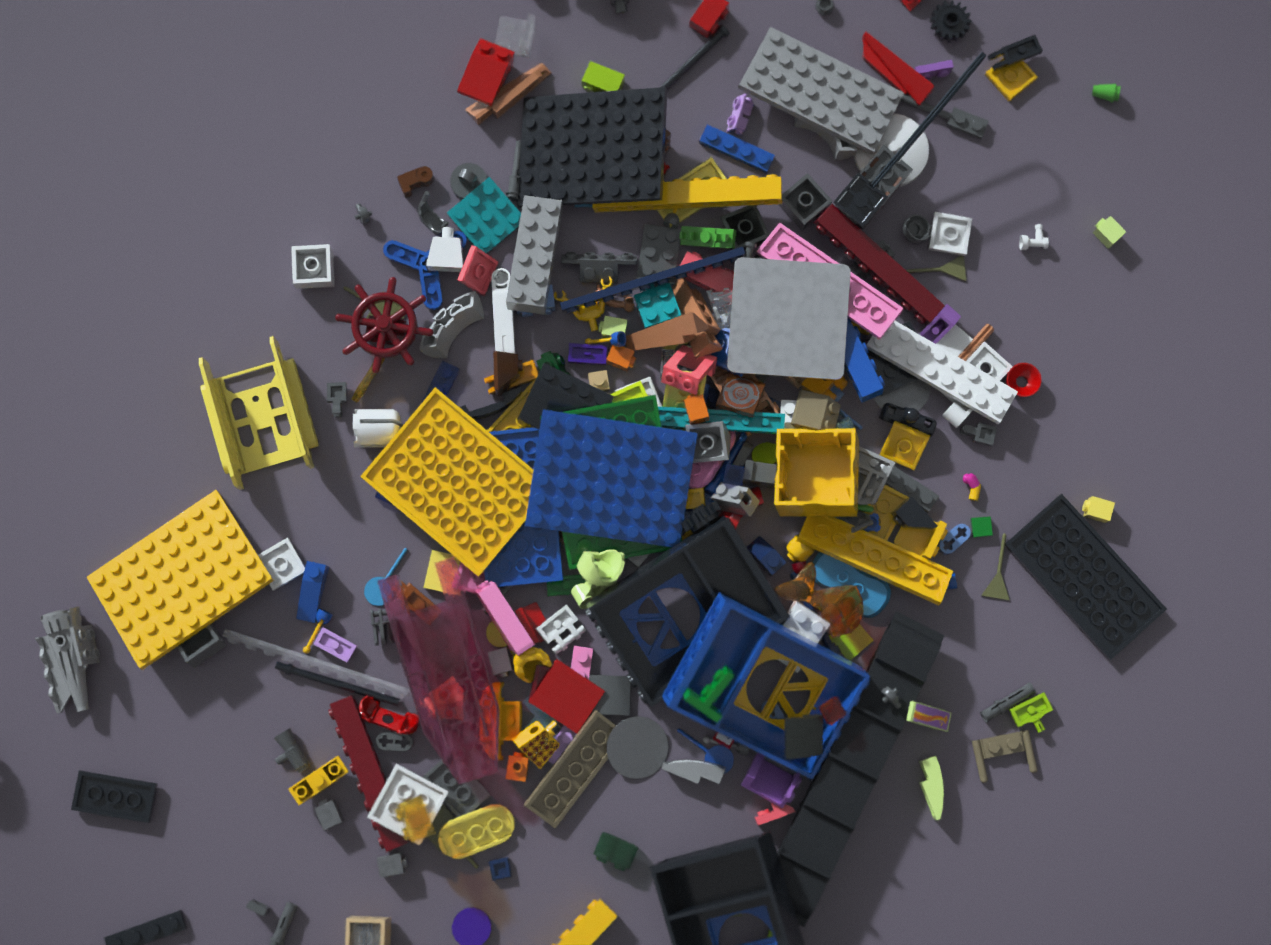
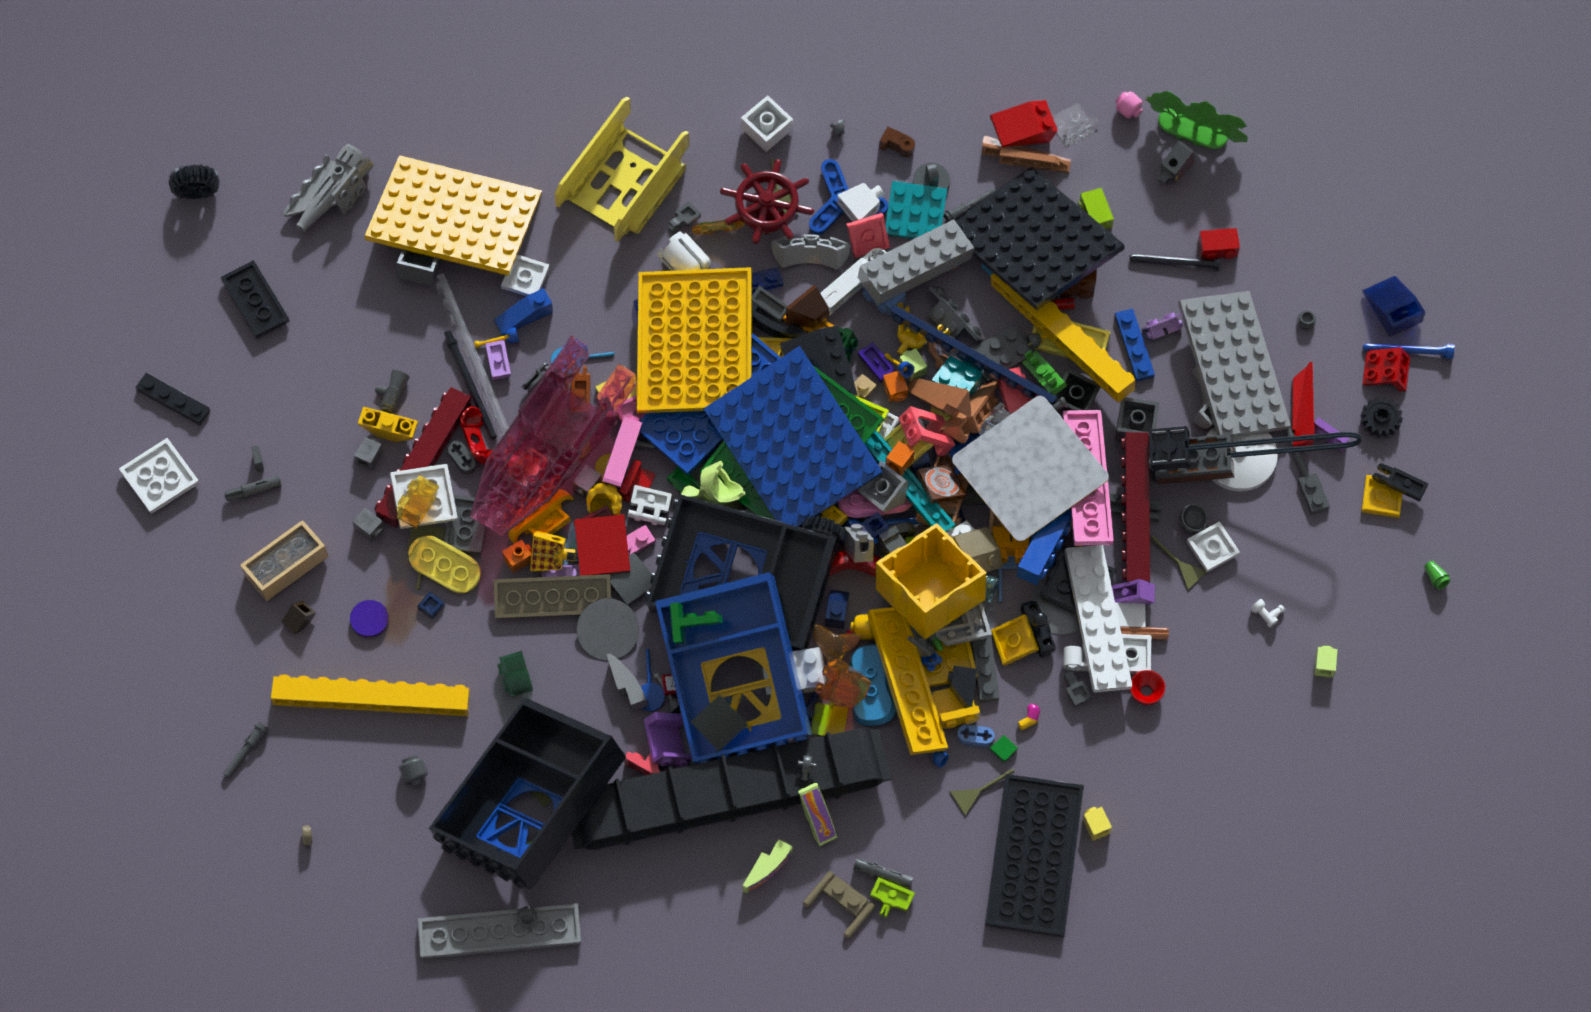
camera: 50 degrees right, 15 degrees down
dark grey helmet [417,191,449,235] -> none
clear red plate [819,697,846,725] -> none
none -> dark grey tile [752,286,788,323]

